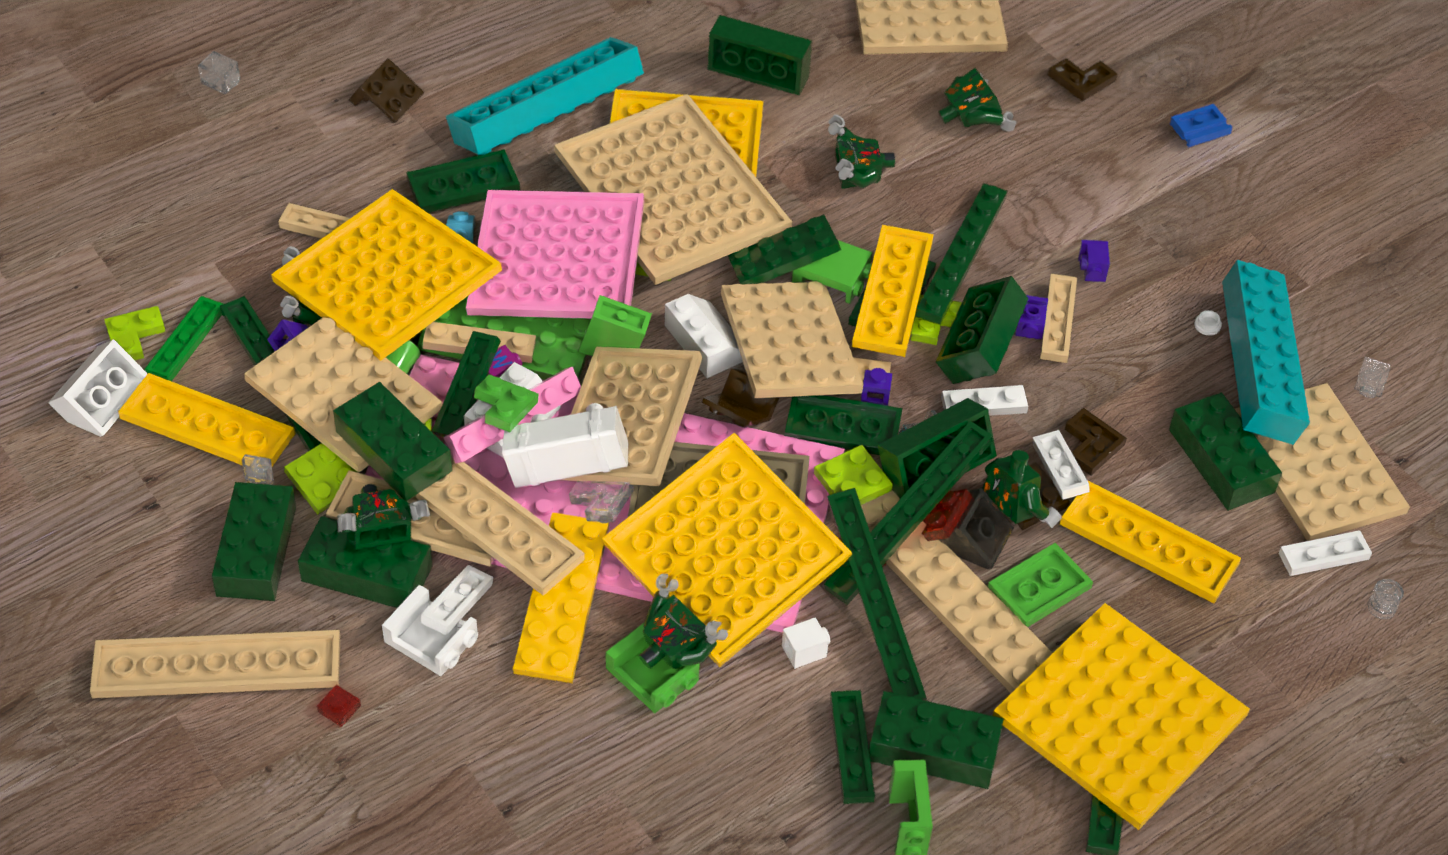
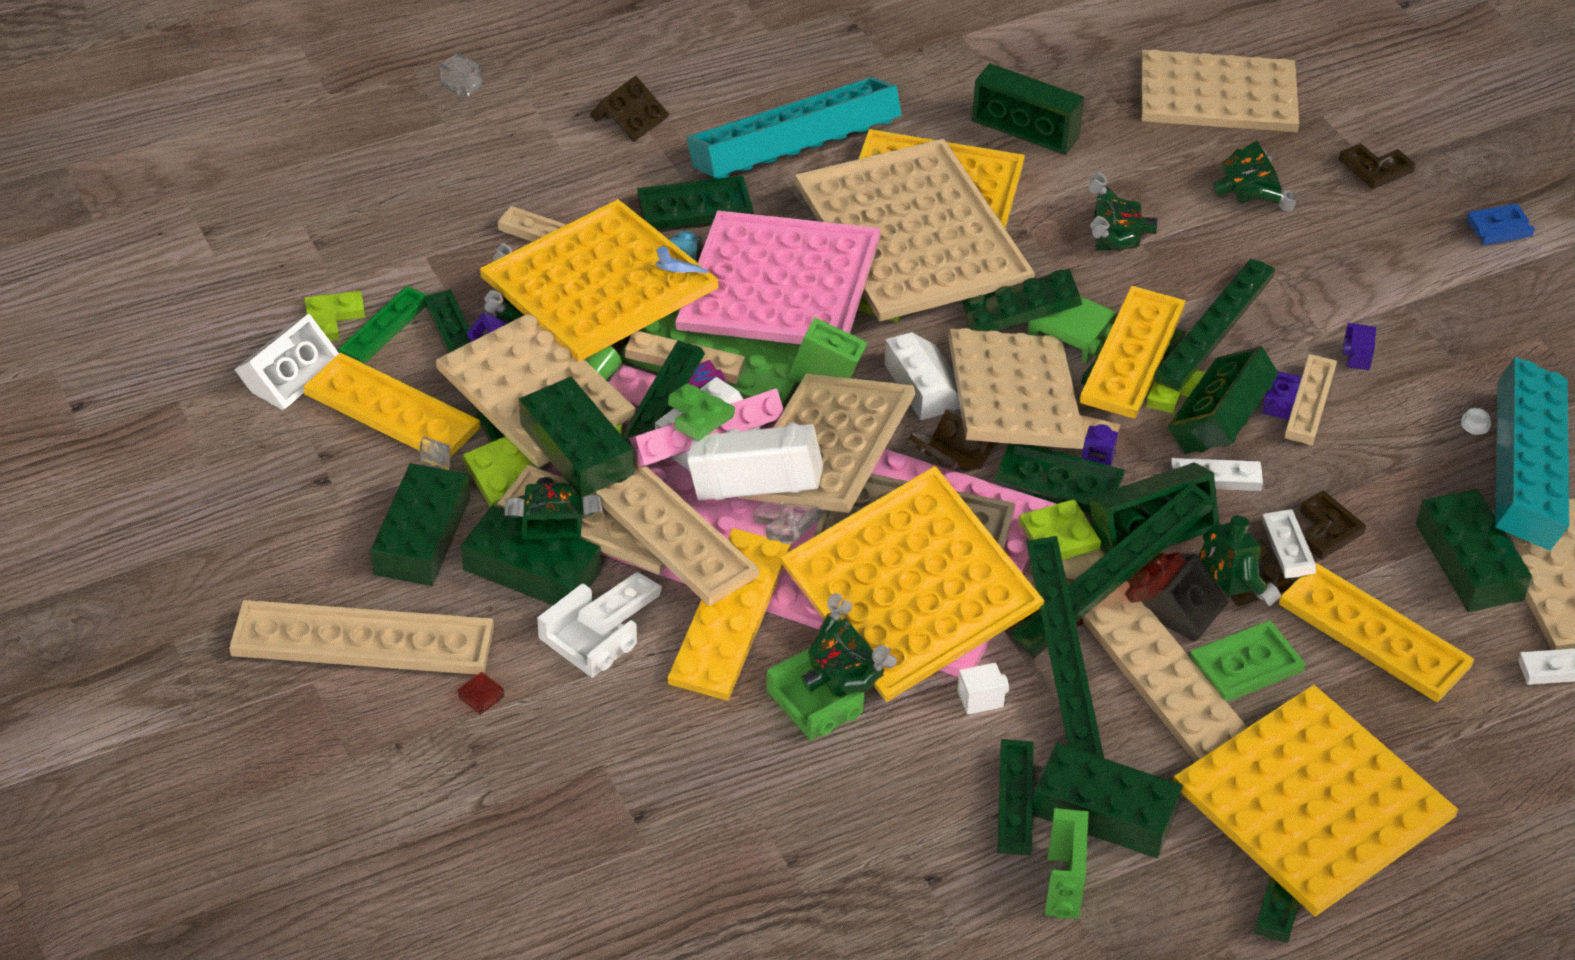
camera: 10 degrees right, 5 degrees down
none -> medium blue bar [655,246,708,274]

